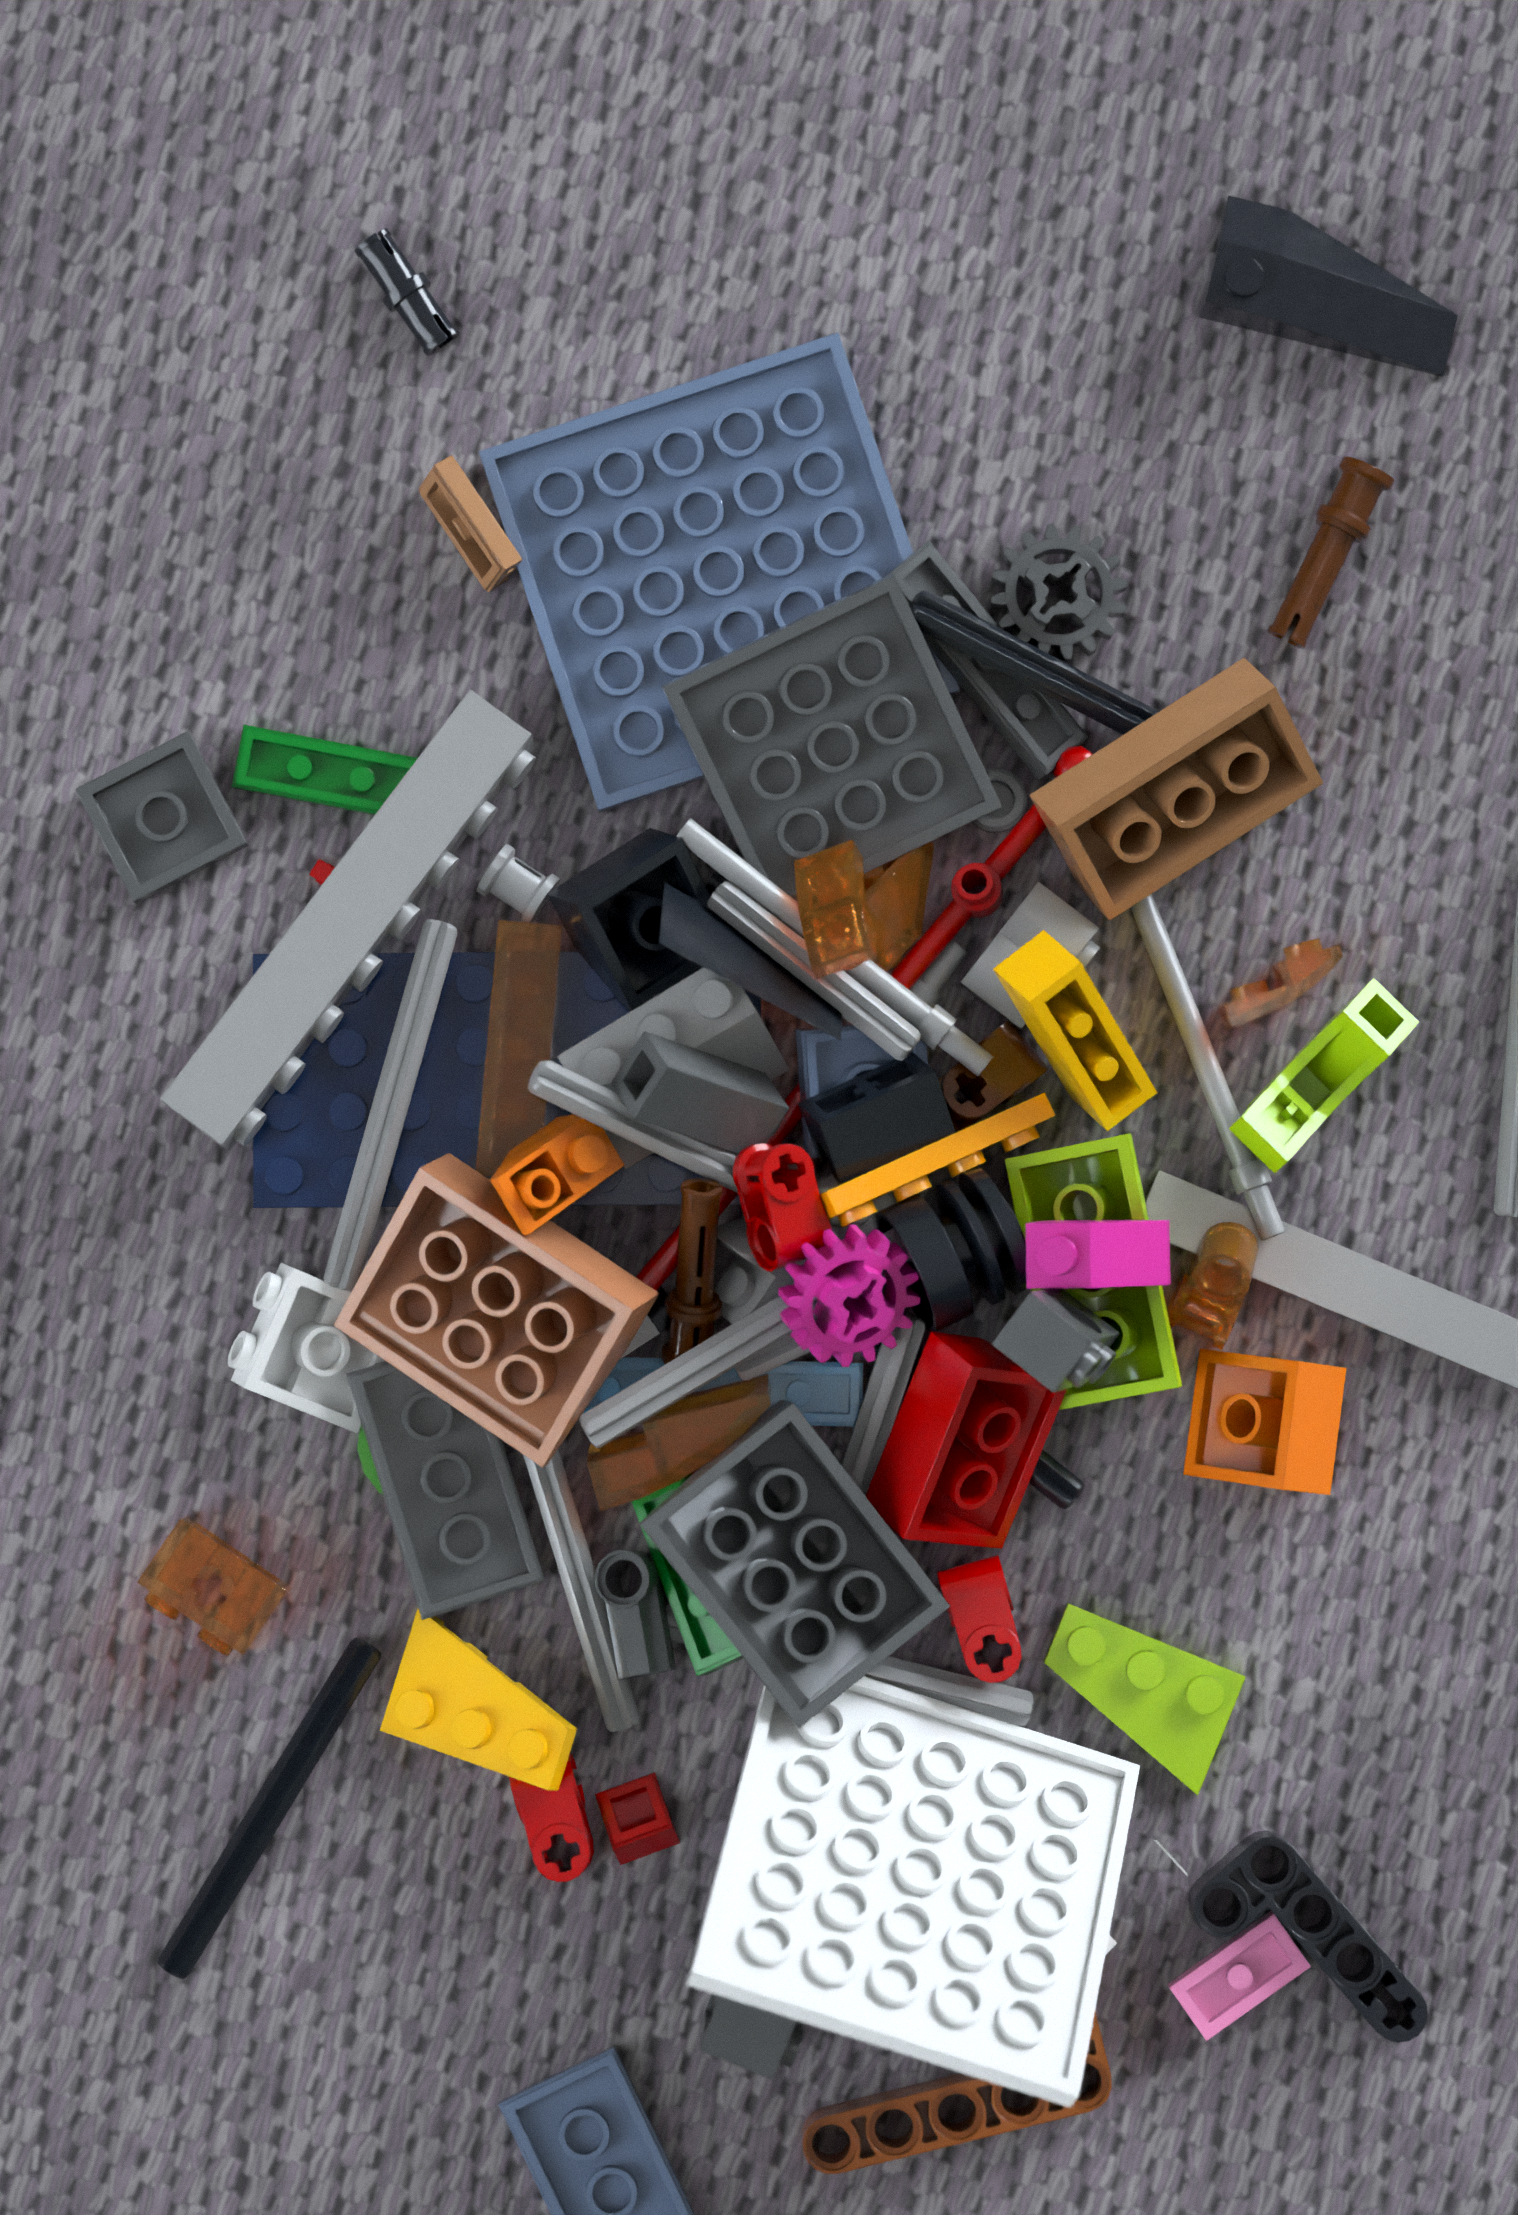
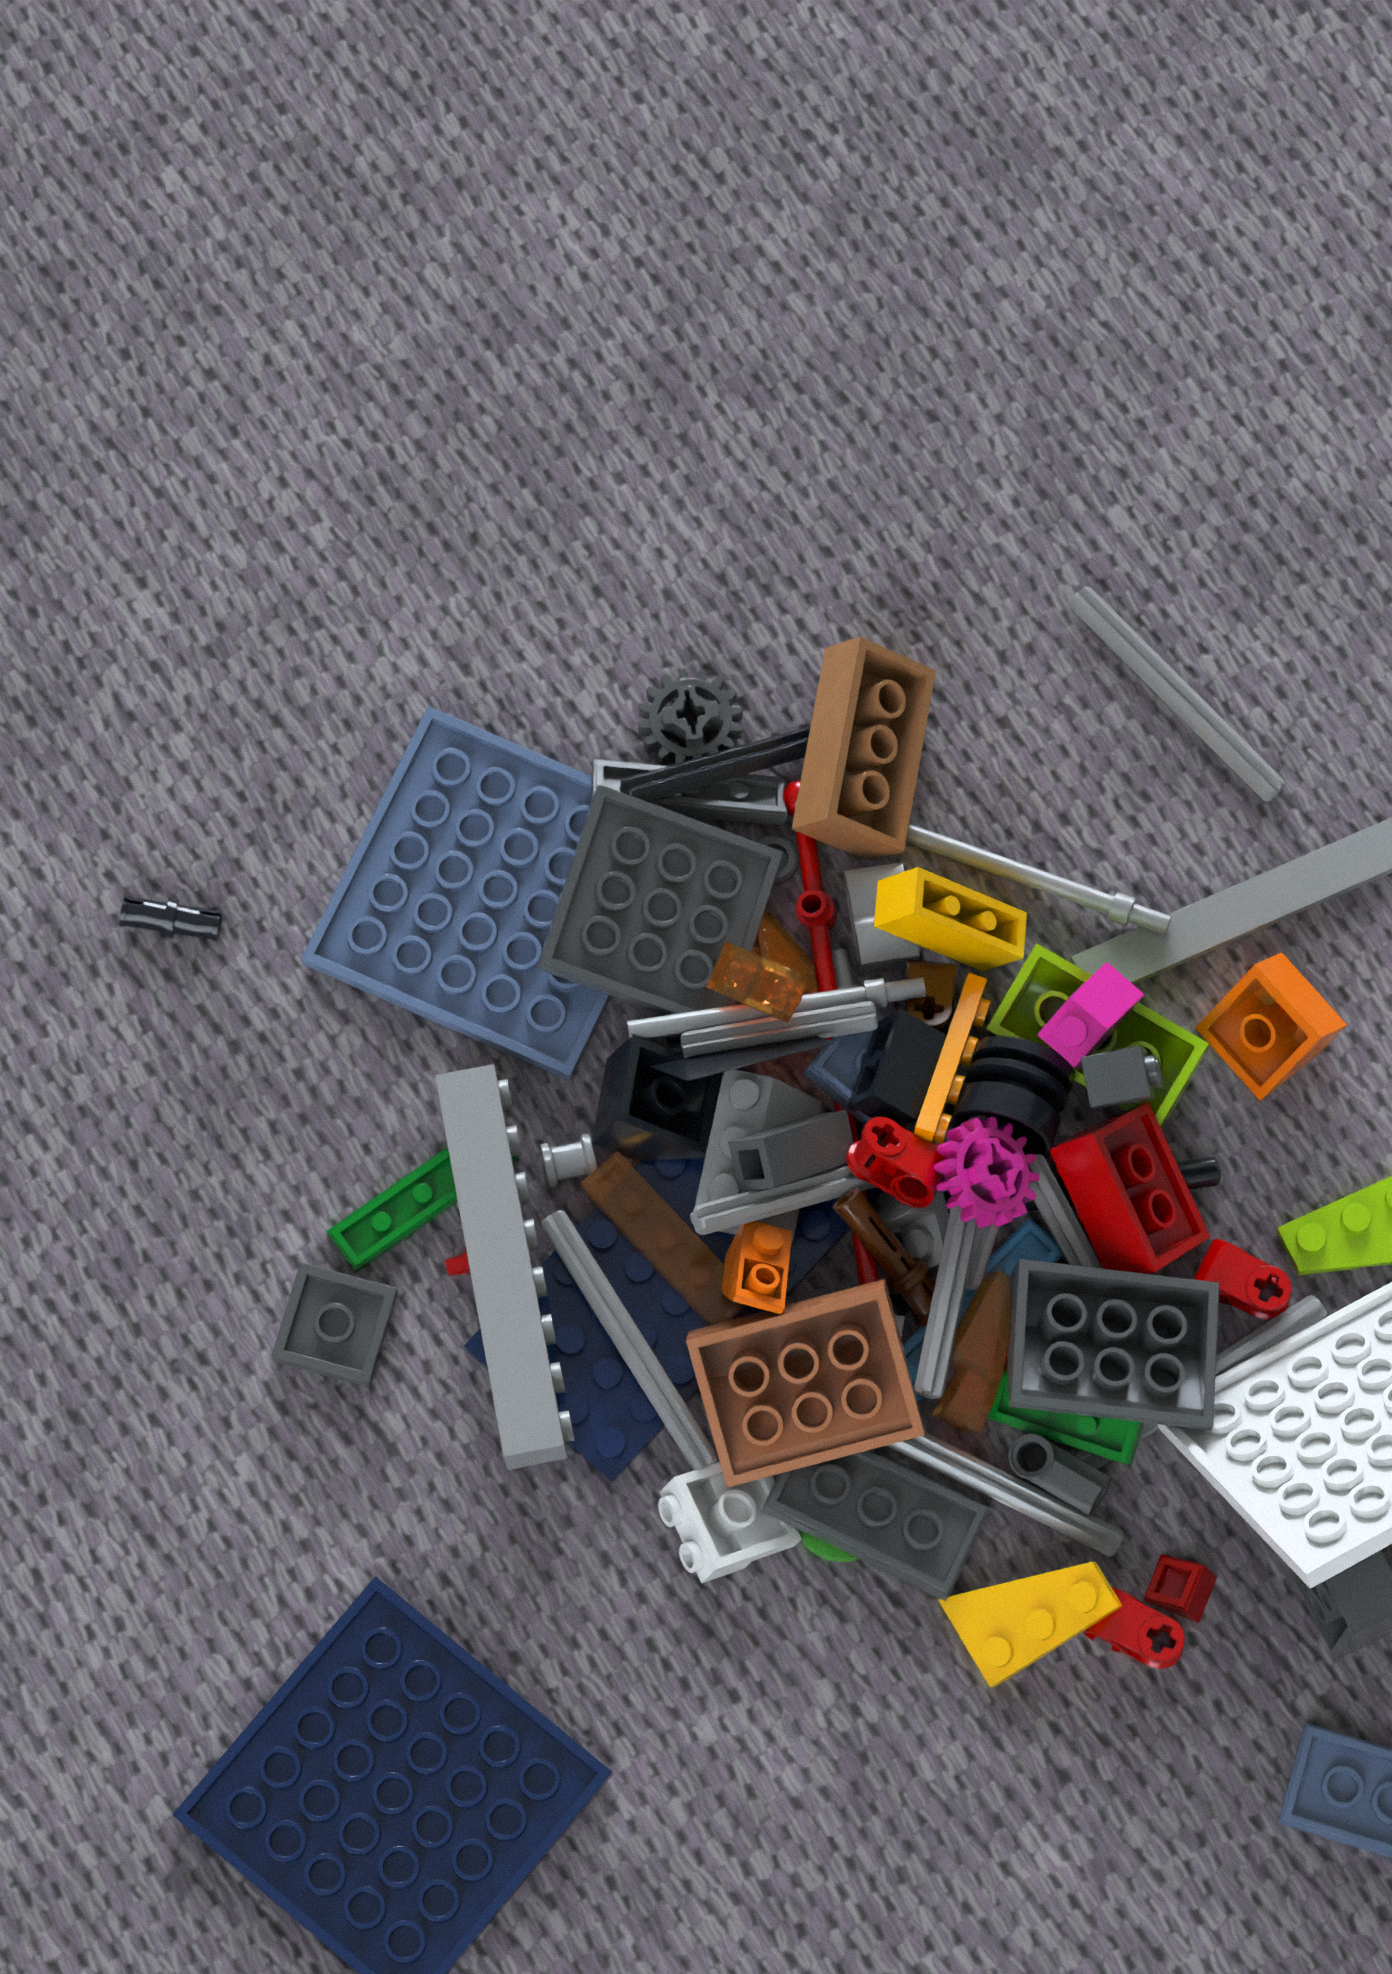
camera: 45 degrees left, 15 degrees down
clear orange brick [137,1516,292,1656] -> none
black axle [158,1638,381,1979] -> none
medium nougat tile [419,455,523,593] -> none
clear orange piece [1167,1222,1259,1350] -> none
black wedge [1199,195,1458,377] -> none
clear orange slope [1218,938,1343,1032] -> none
lime arch [1229,978,1419,1174] -> none
reddish brown pin [1267,456,1394,649] -> none

